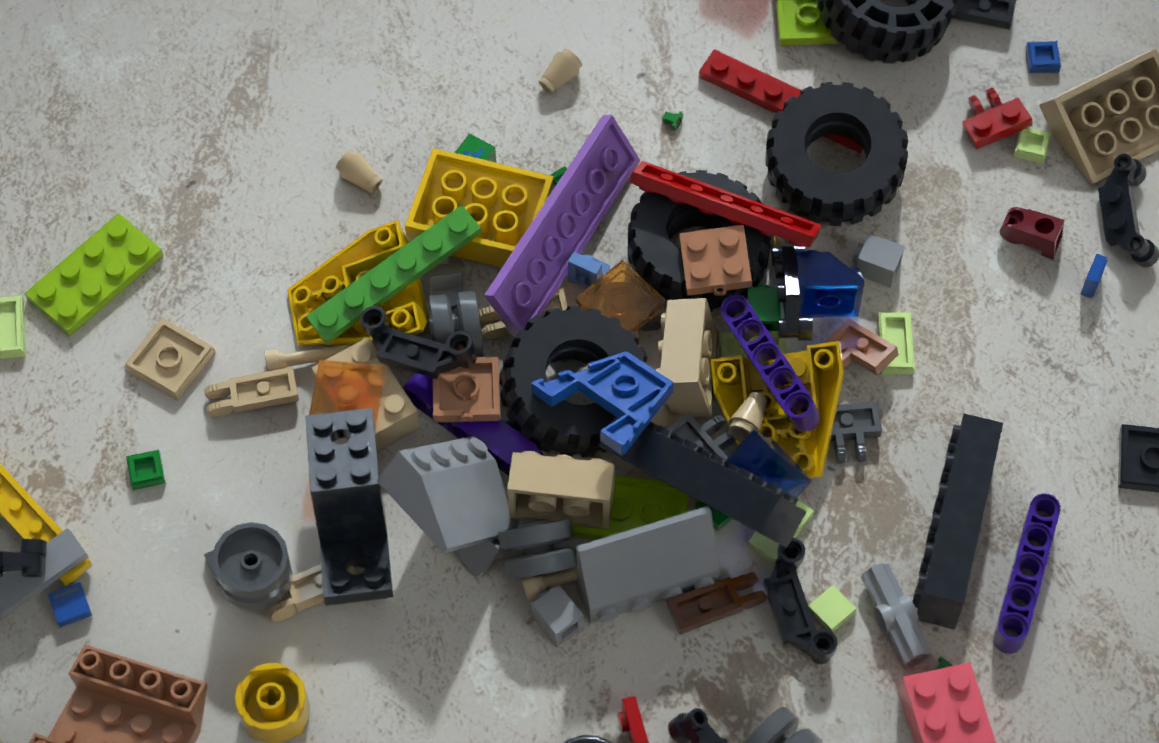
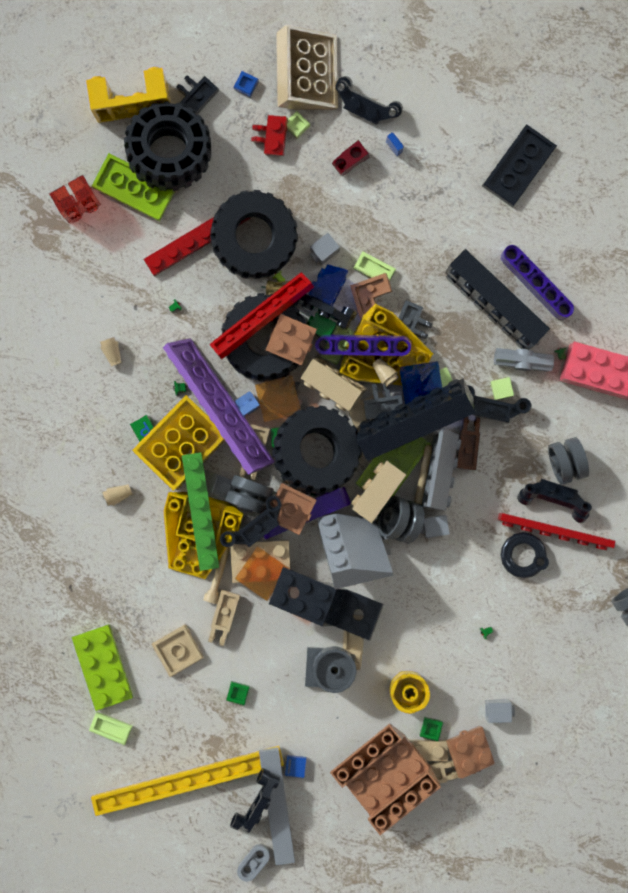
camera: 60 degrees left, 25 degrees up
blue wing [531,351,673,455] -> none

